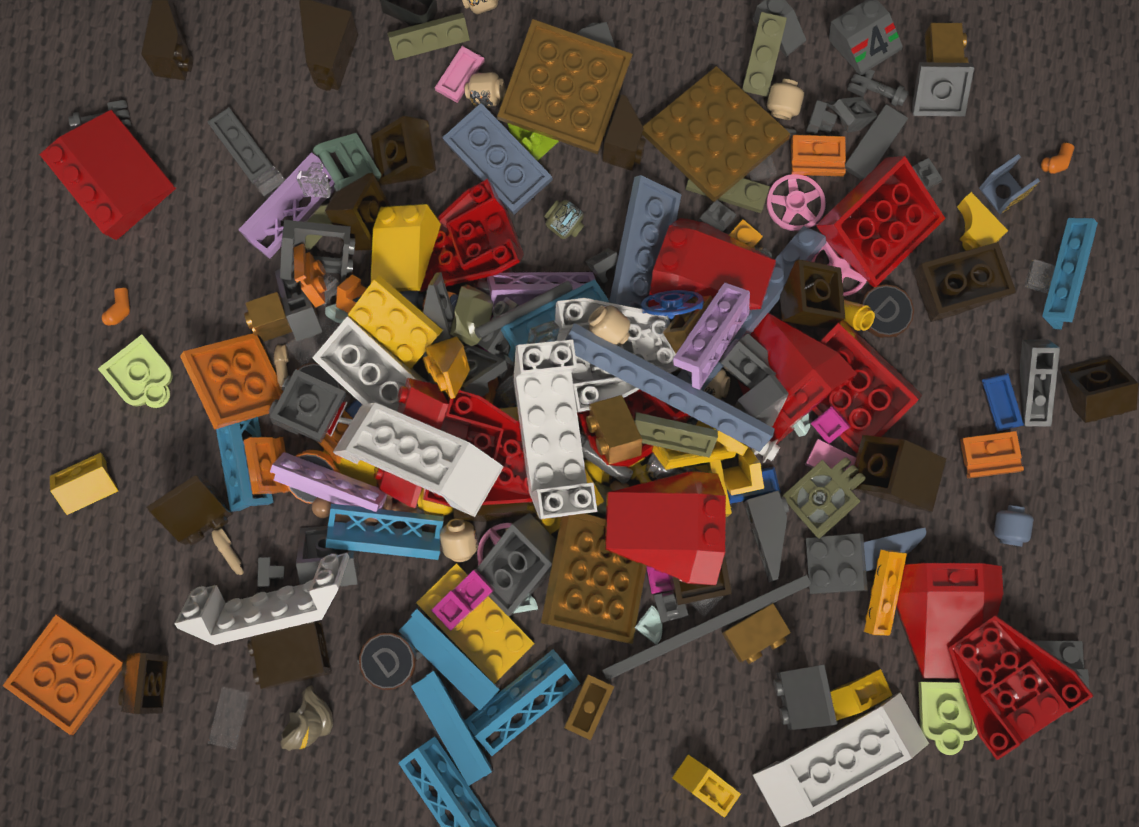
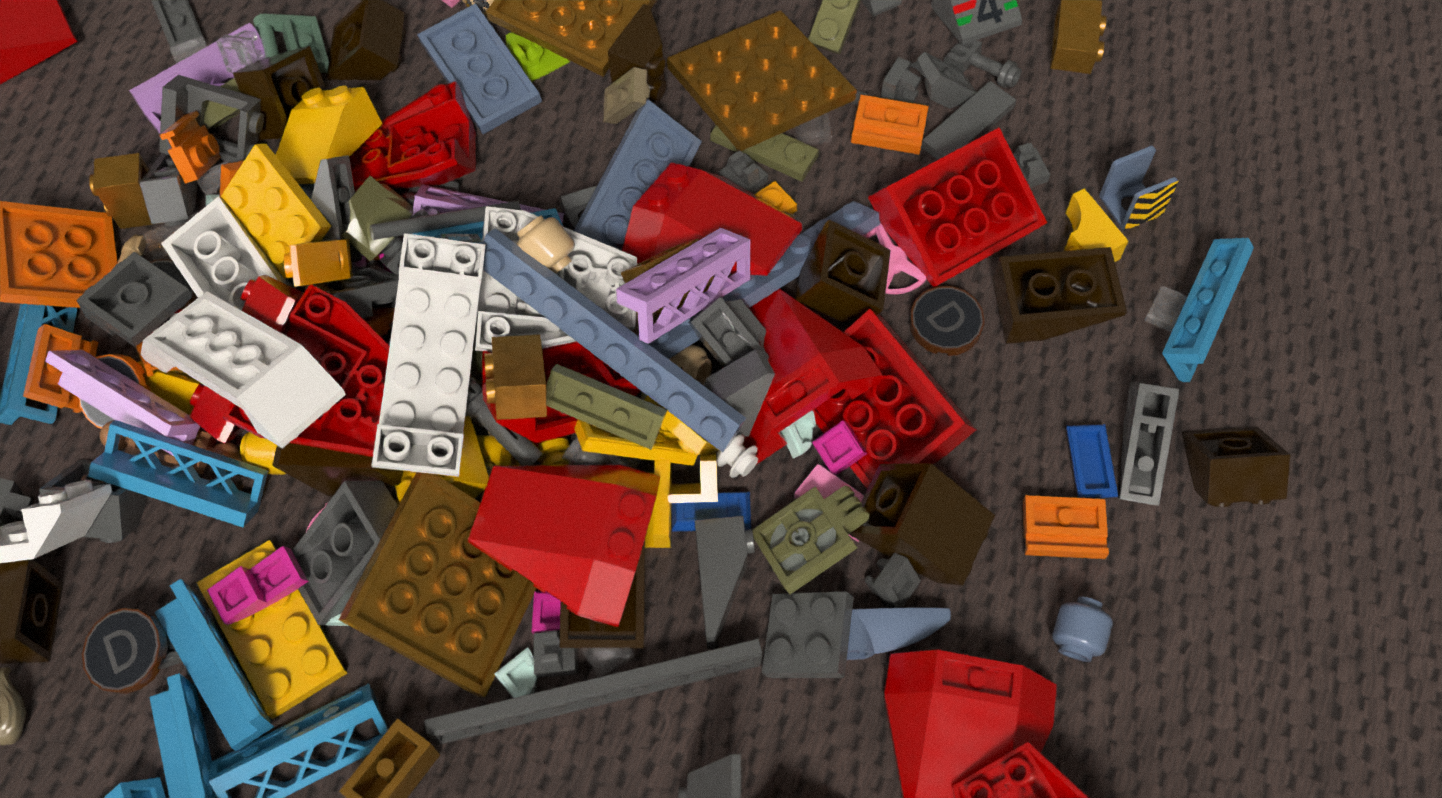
camera: 15 degrees right, 15 degrees down
tan head [440,519,478,562] -> none
head [544,200,584,239] -> none
blue wheel [641,290,704,319] -> none
pearl gold brick [722,603,791,664] -> none
bright pink wheel [766,174,826,231] -> none
tan head [767,79,804,120] -> none
yellow cone [844,300,875,331] -> none
light orange plate [864,549,907,635] -> none
plate [911,62,974,116] -> none
orange arm [1041,143,1075,174] -> none
none -> dark tan plate [603,67,650,124]
none -> dark grey tile [865,553,921,608]

